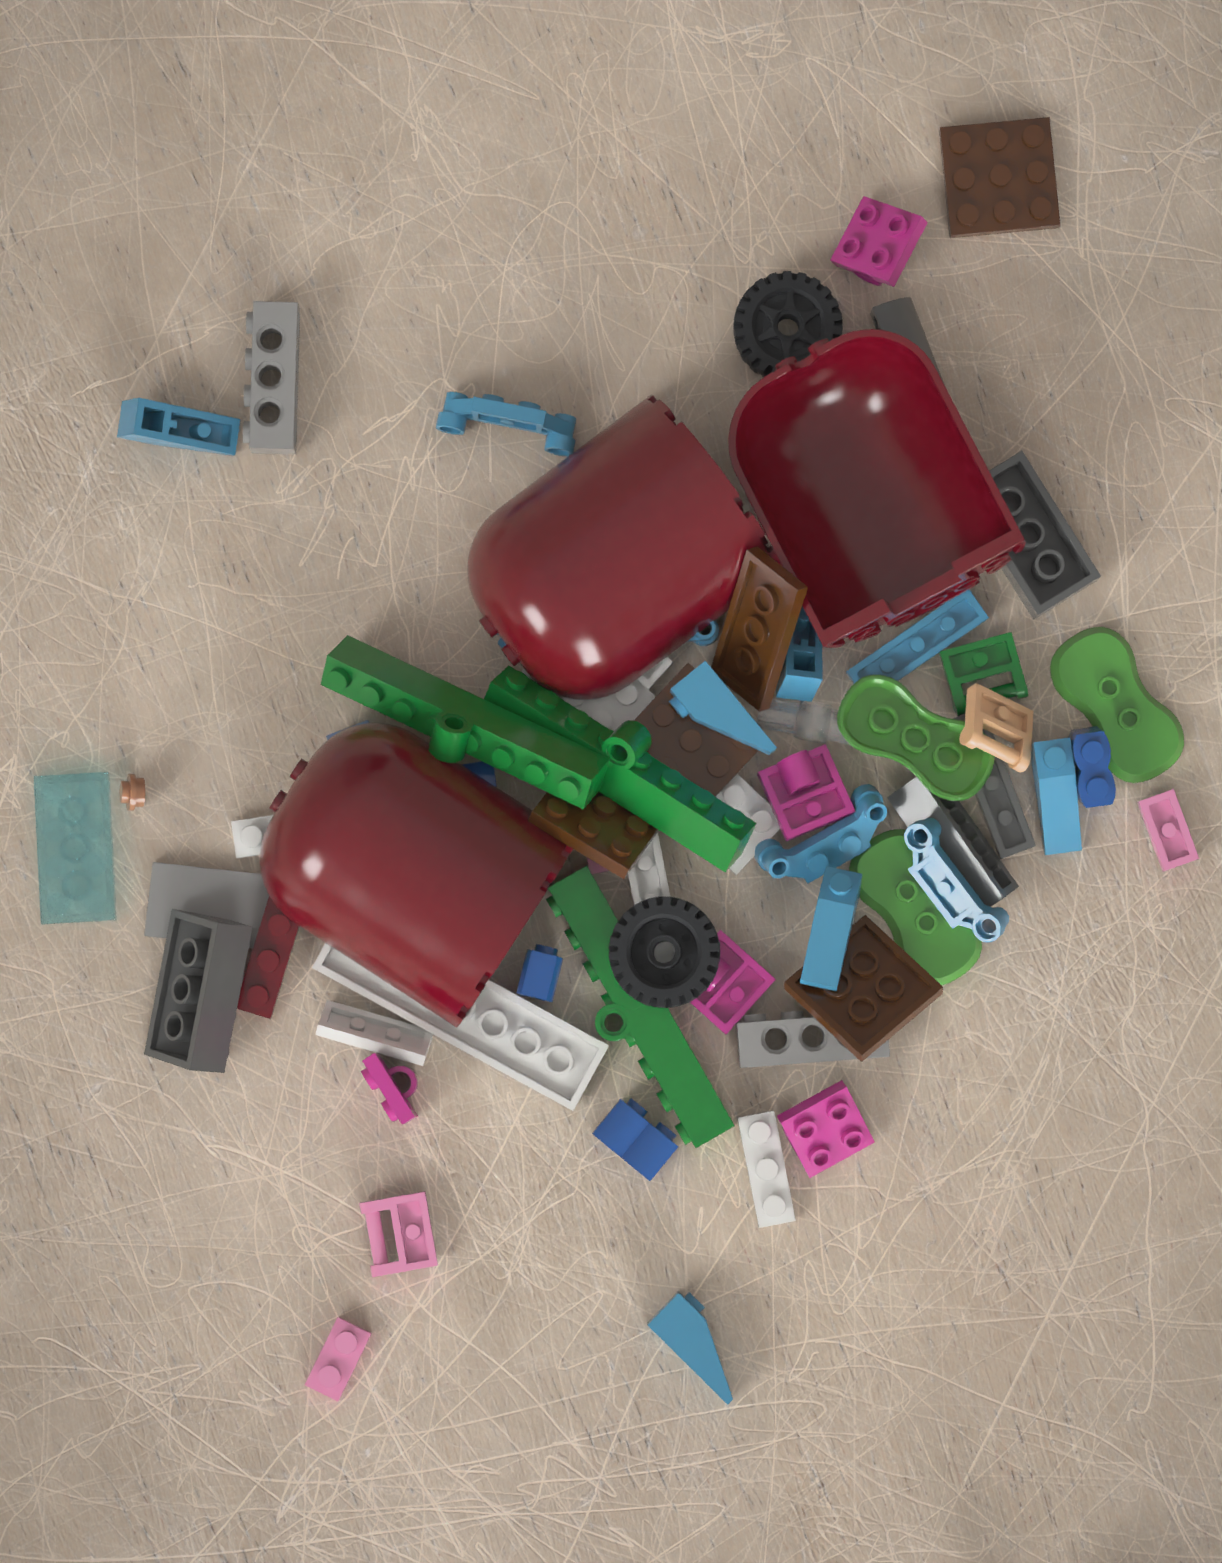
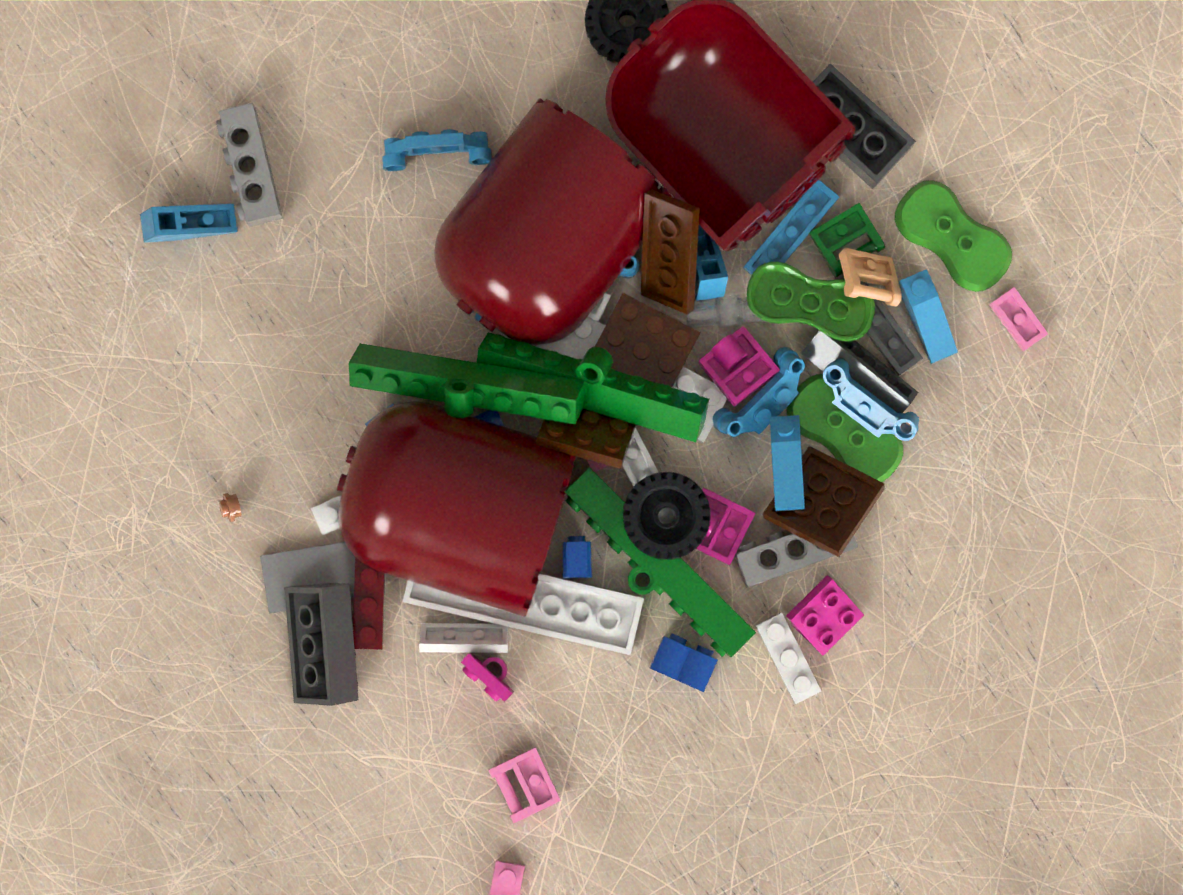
camera: 15 degrees left, 0 degrees up
clear light blue plate [34,772,117,925] -> none
dark azure slope [647,1291,733,1405] -> none
dark azure slope [669,661,777,755] -> none
blue brick [1068,726,1116,808] -> none

